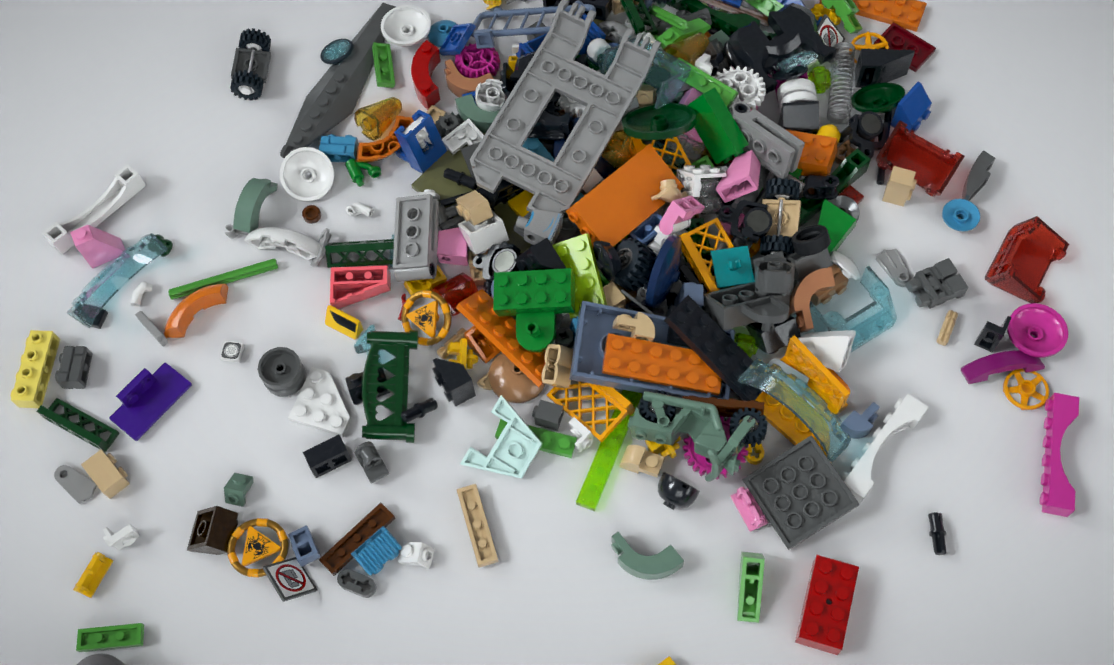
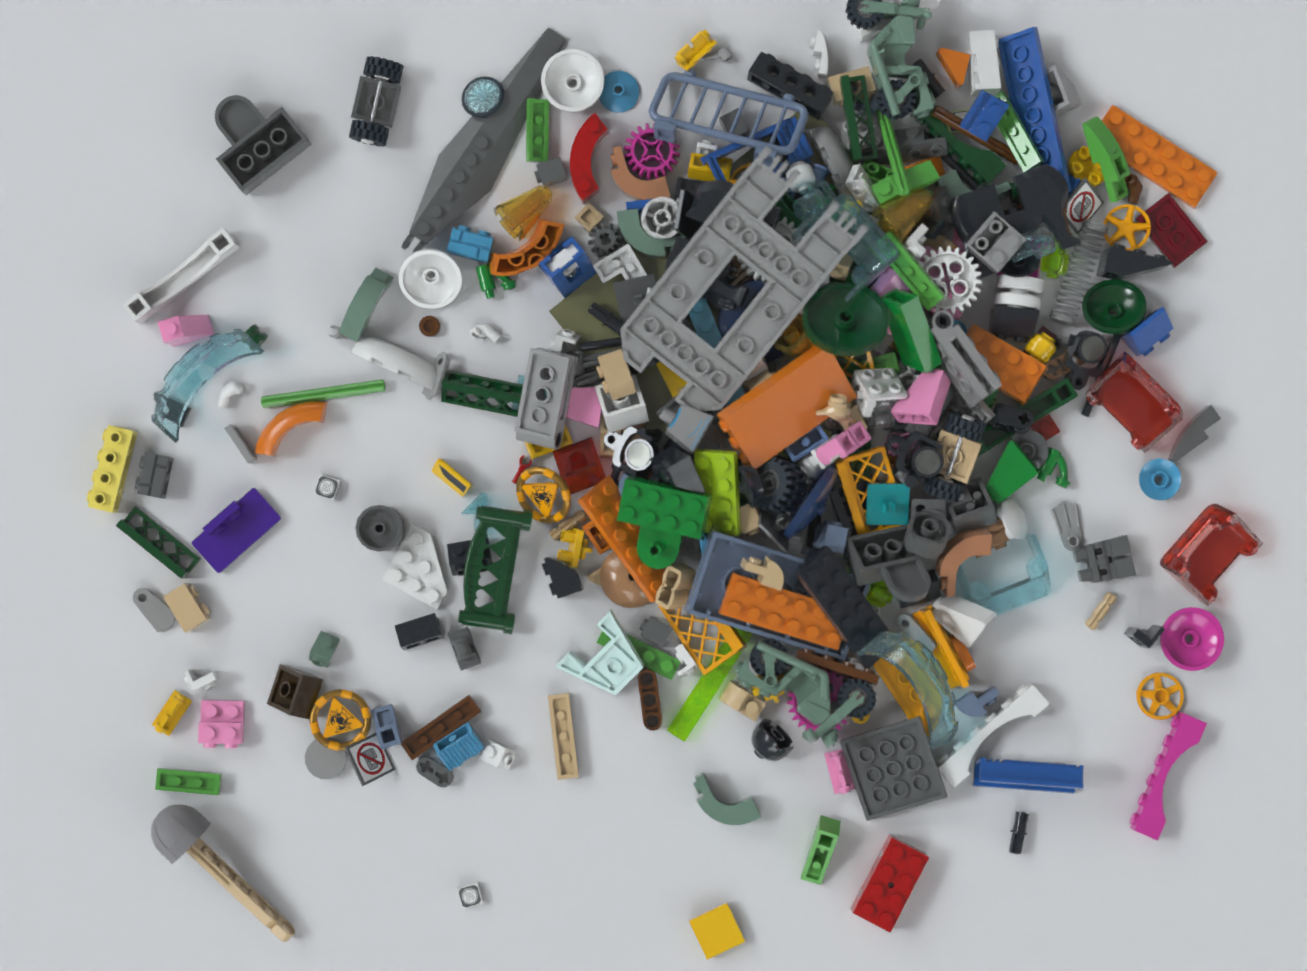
camera: 10 degrees right, 25 degrees up
coral wedge [330,265,391,309] -> none
black axle [401,398,438,423] -> none
blue plate [439,23,476,56] -> none
black tyre [791,225,831,256] -> none
tan brick [882,166,917,207] -> none
magenta slope [961,350,1045,384] -> none
none -> bright pink plate [198,700,245,748]
none -> dark grey brick [215,95,312,196]
none -> light grey tile [305,737,347,779]
none -> dark grey brick [534,157,567,188]
none -> reddish brown beam [638,669,662,731]
none -> light grey slope [965,212,1026,272]
none -> blue piece [973,758,1084,794]
none -> green plant [1036,447,1071,489]
none -> reddish brown arm [1125,173,1143,205]

